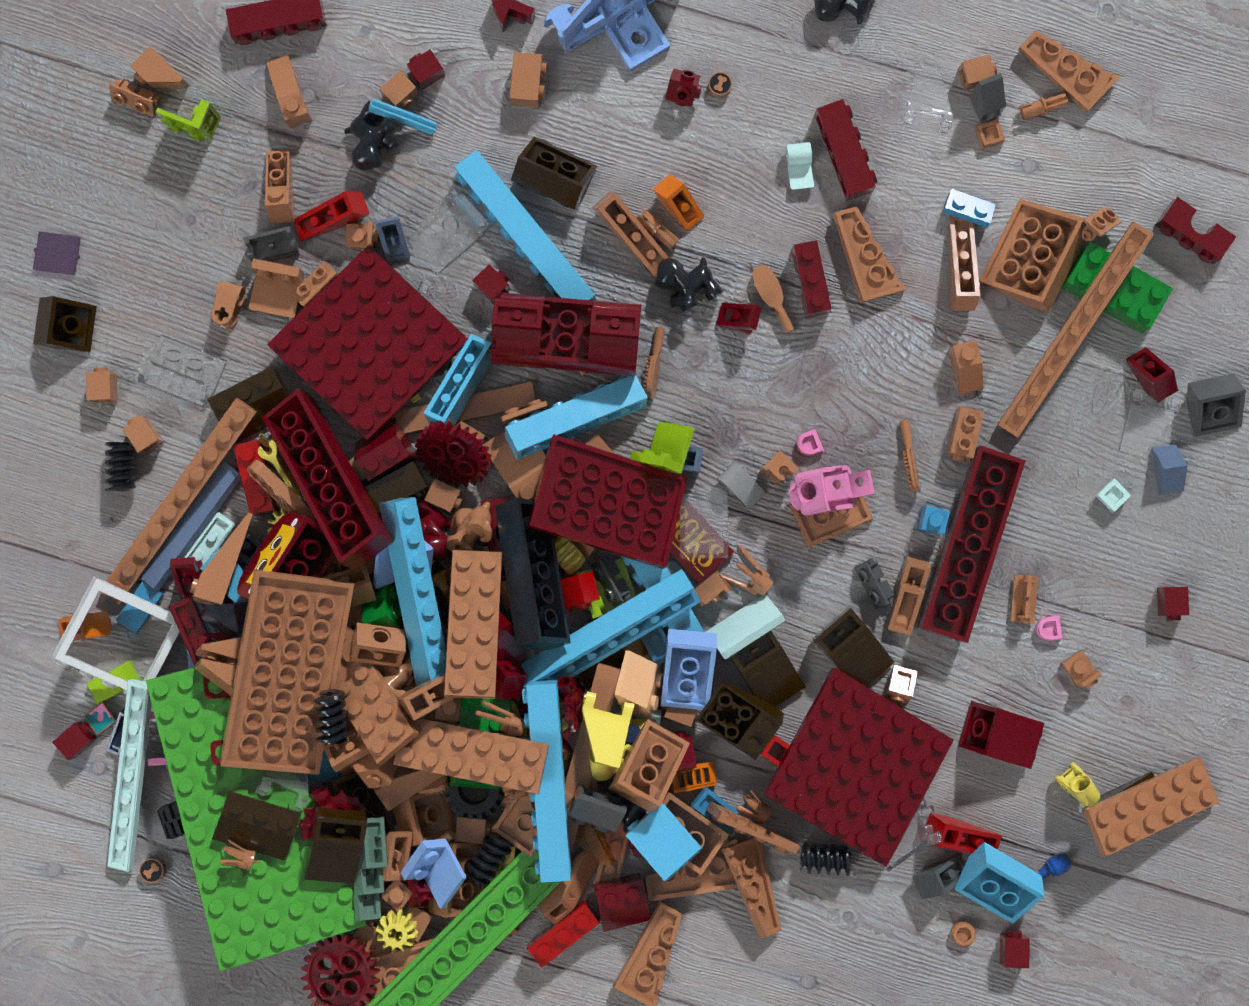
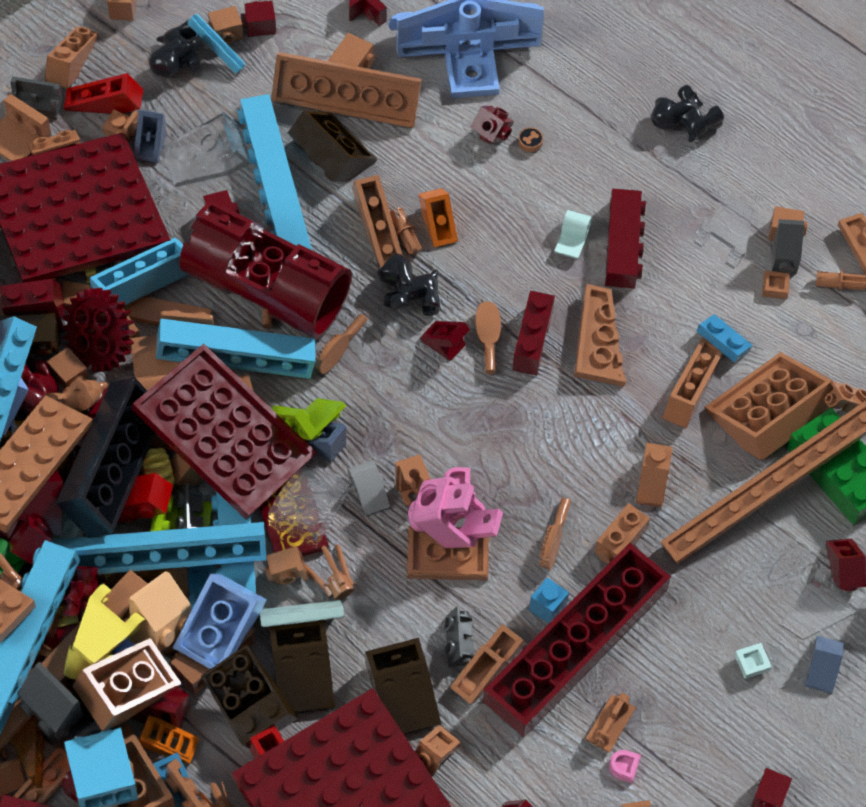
camera: 25 degrees right, 25 degrees down
none -> nougat plate [271,52,422,128]

